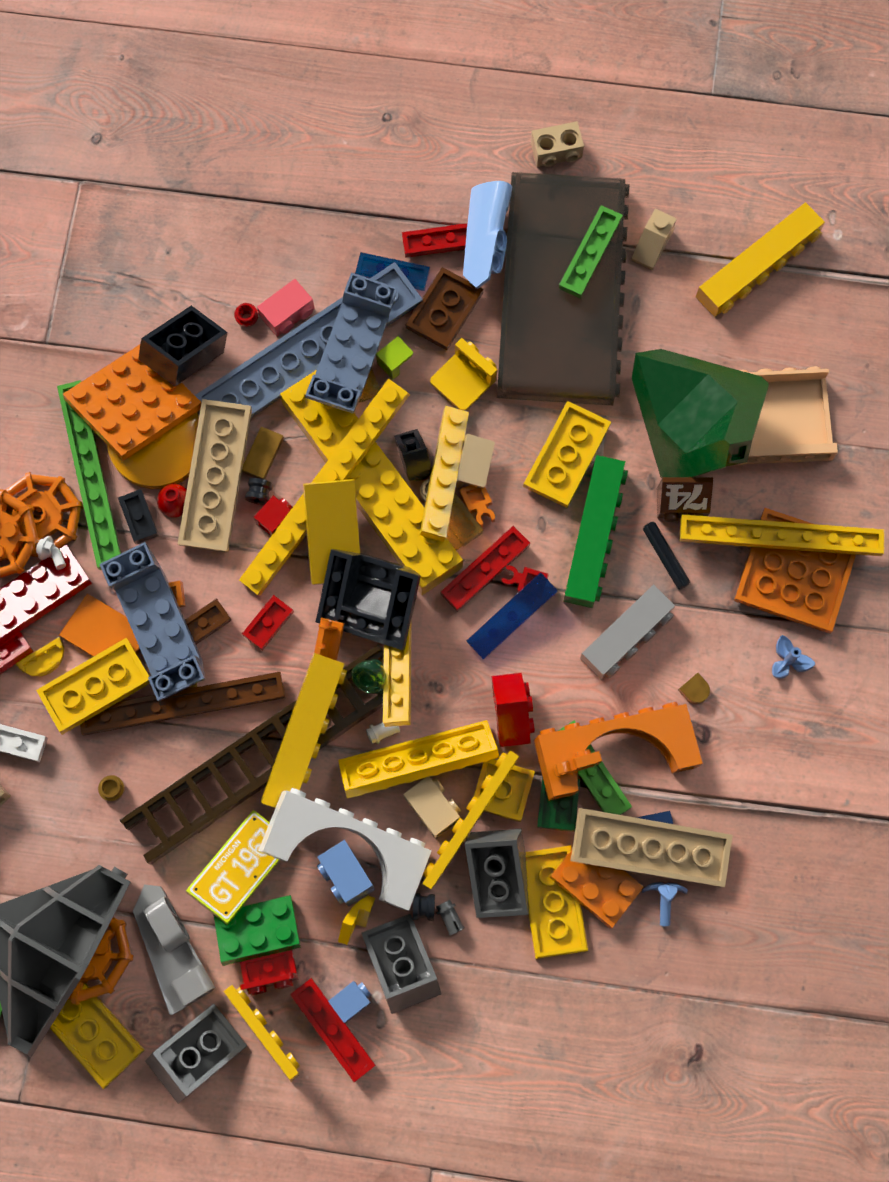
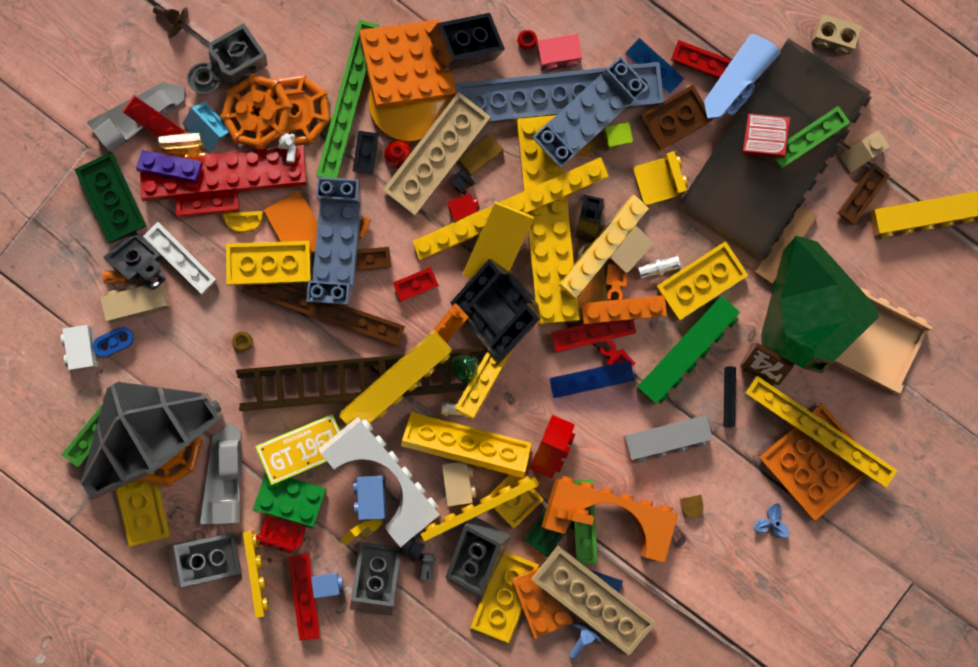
camera: 25 degrees right, 10 degrees up
none -> orange plate [581,295,667,325]
none -> white pin [638,256,681,279]
none -> tile [743,114,790,158]
none -> medium nougat tile [754,204,817,284]
none -> reddish brown plate [836,163,890,225]

